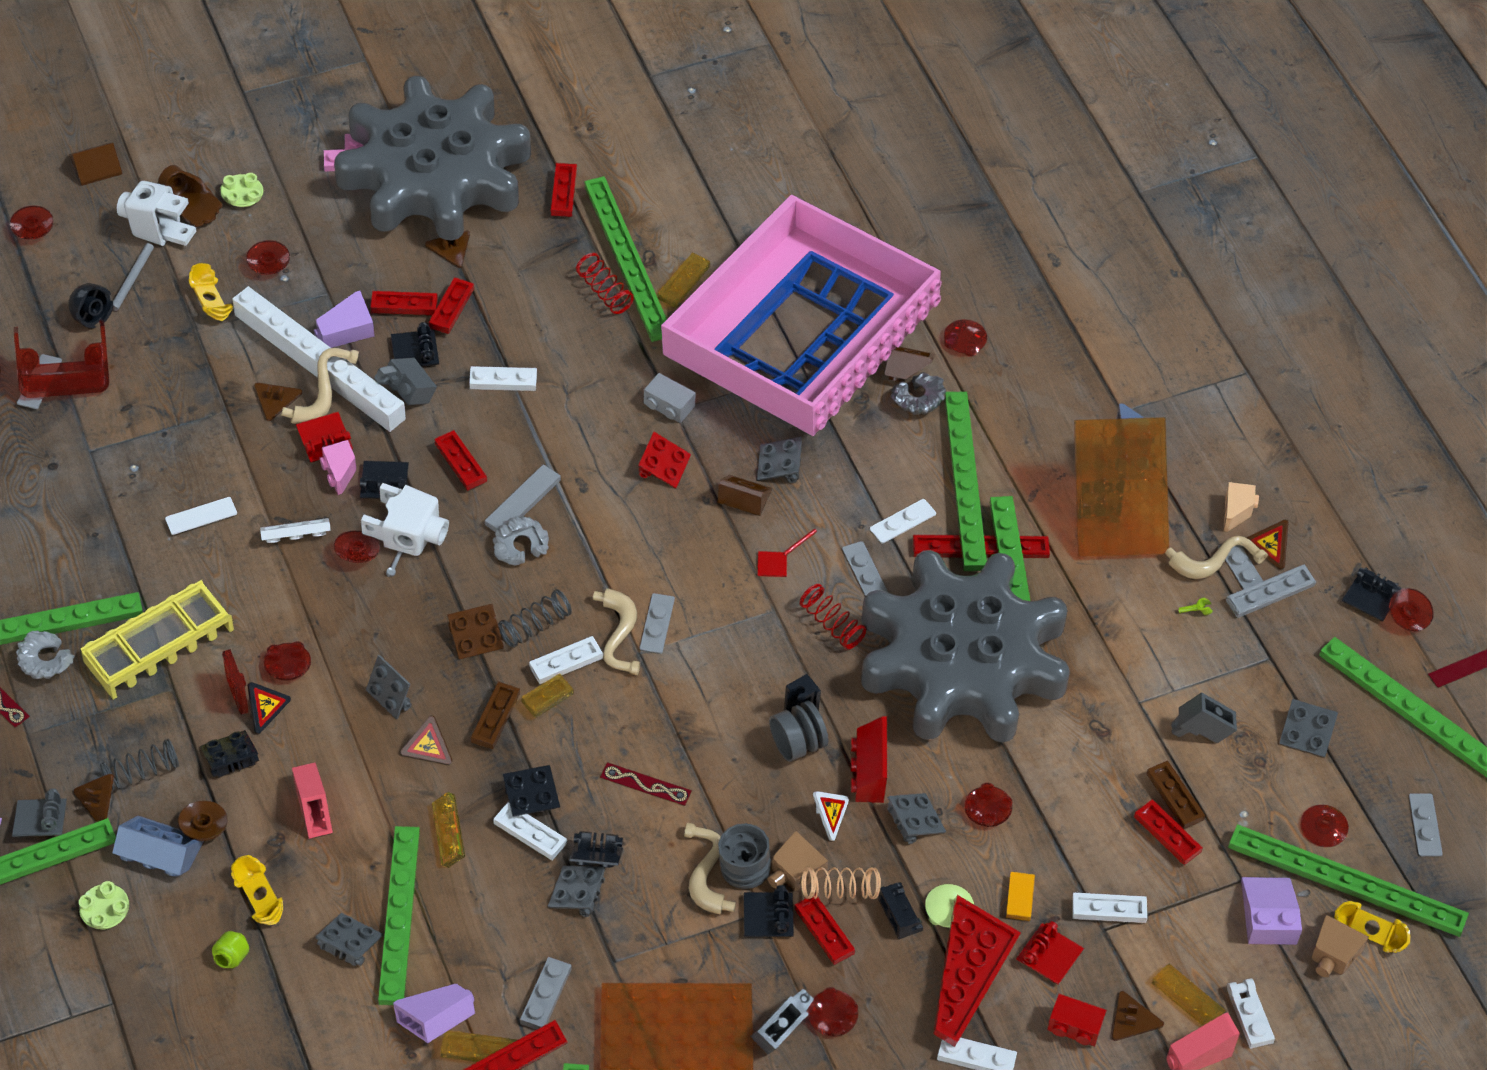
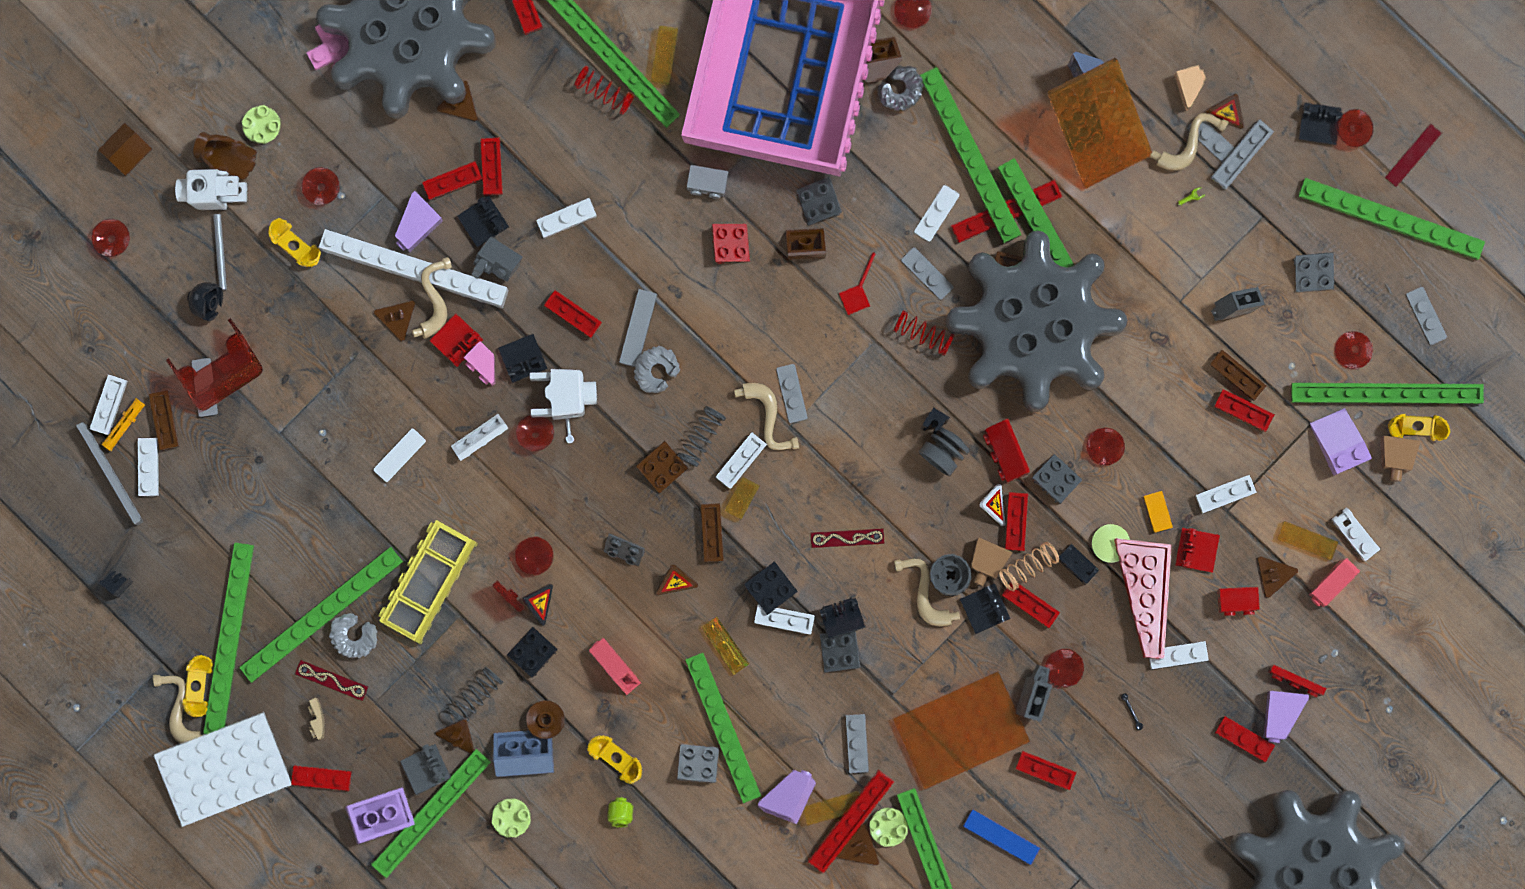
camera: 25 degrees left, 30 degrees up
none -> red plate [1005,492,1028,551]

